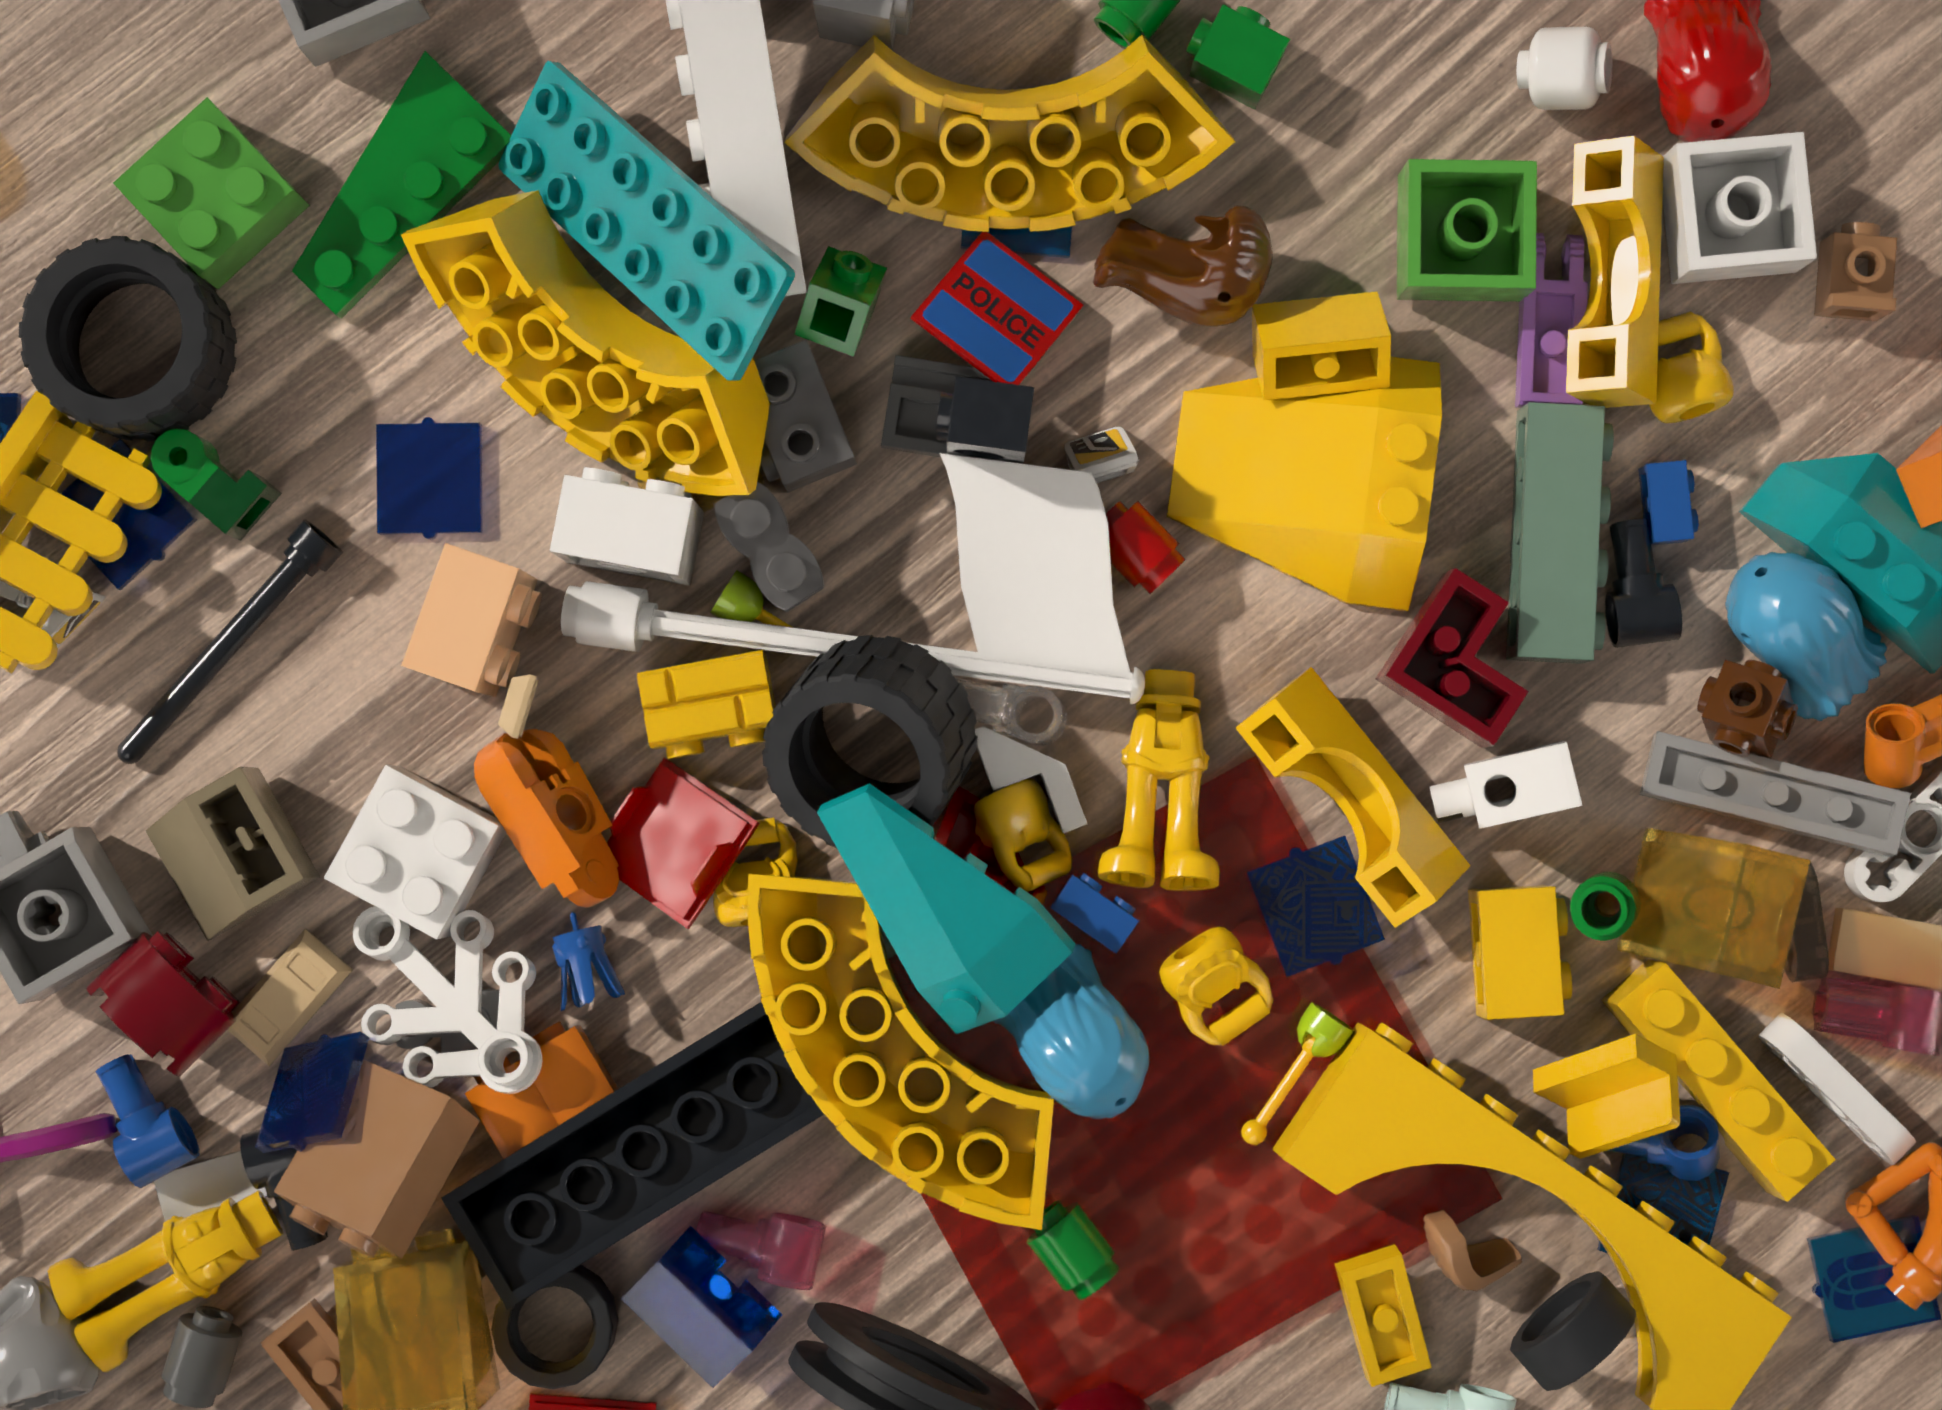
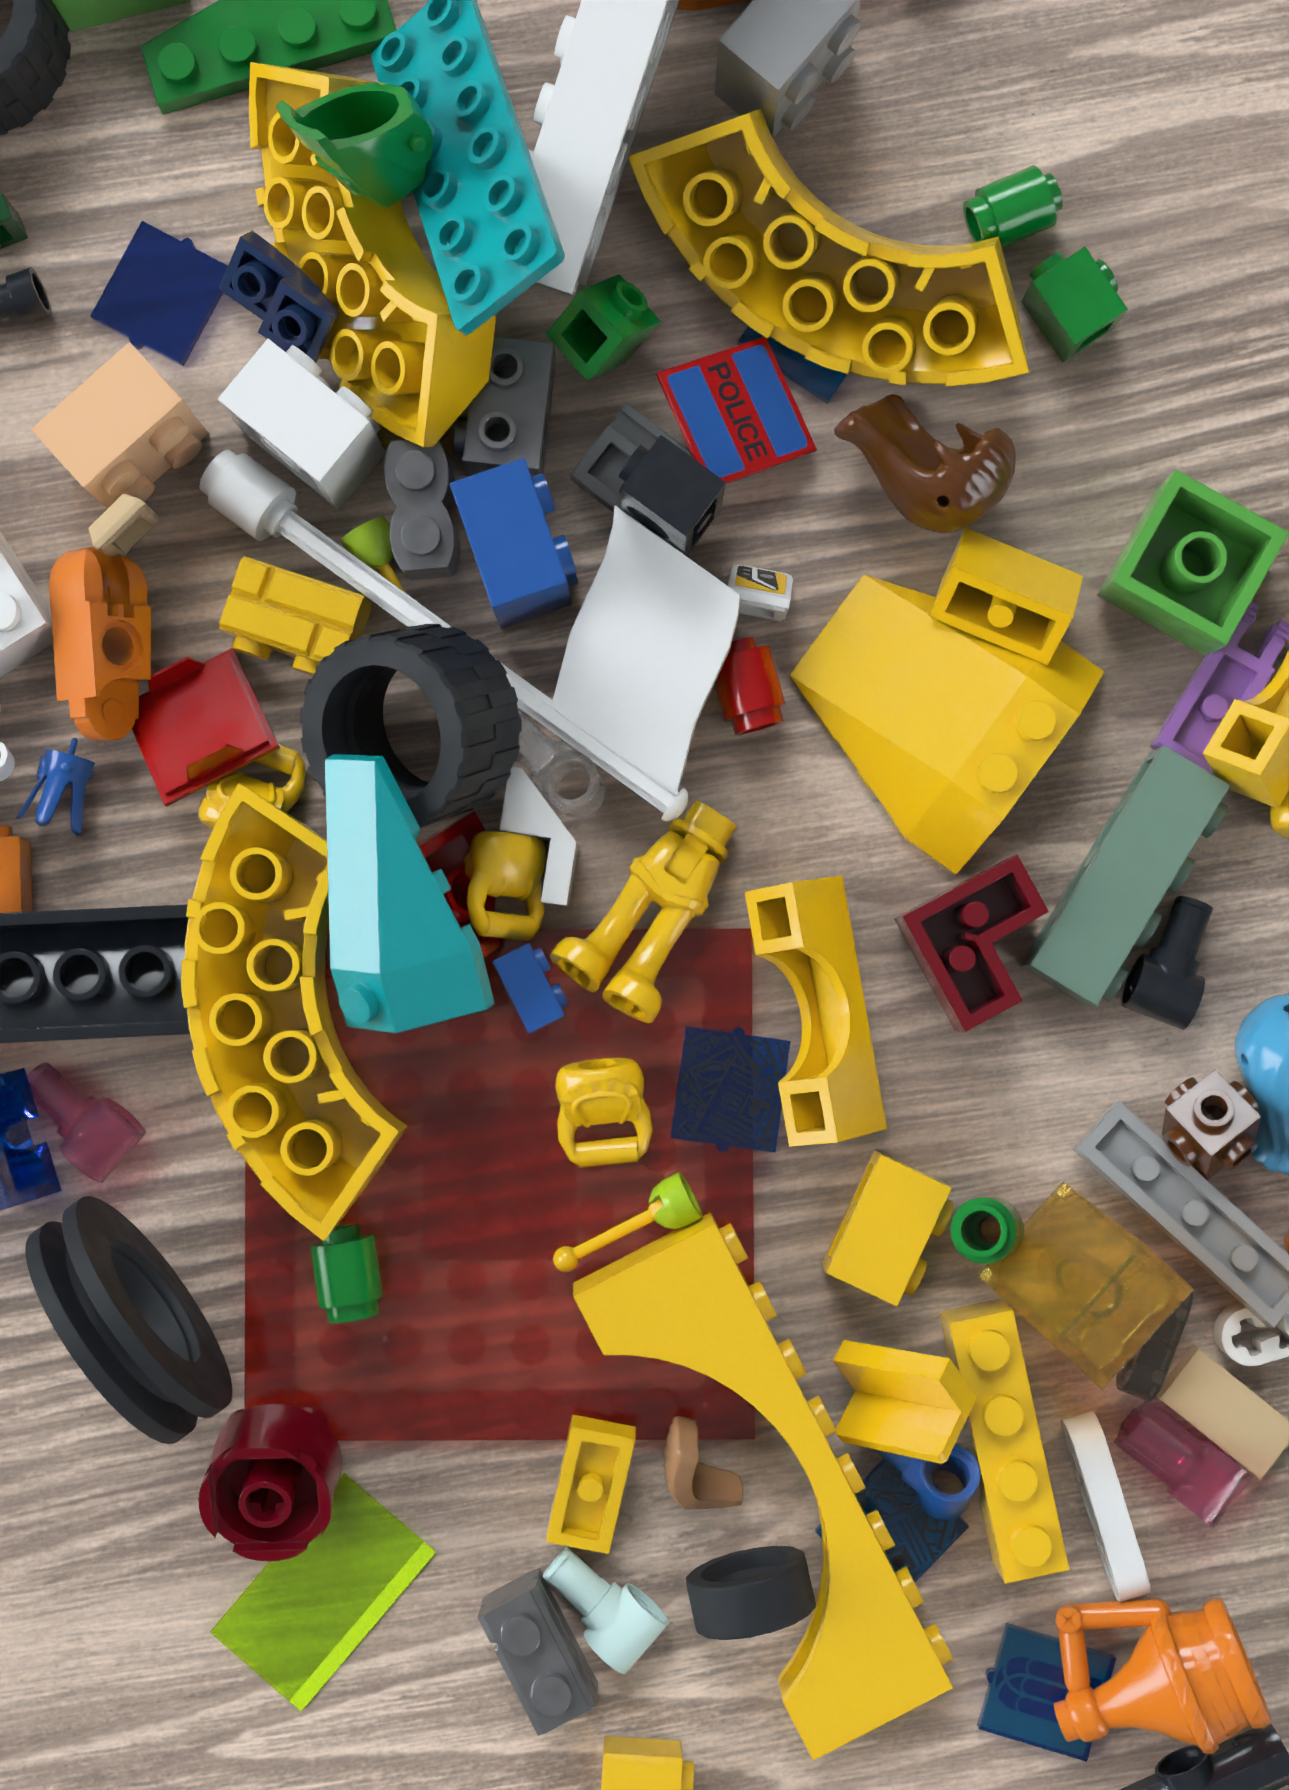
camera: 35 degrees right, 0 degrees up
dark azure piece [994,944,1149,1119] -> none
white torso [1430,741,1583,829] -> none
blue piece [1638,460,1699,545] -> none
none -> dark blue slope [219,231,339,363]
none -> green helmet [276,82,434,208]
none -> blue brick [450,458,579,629]

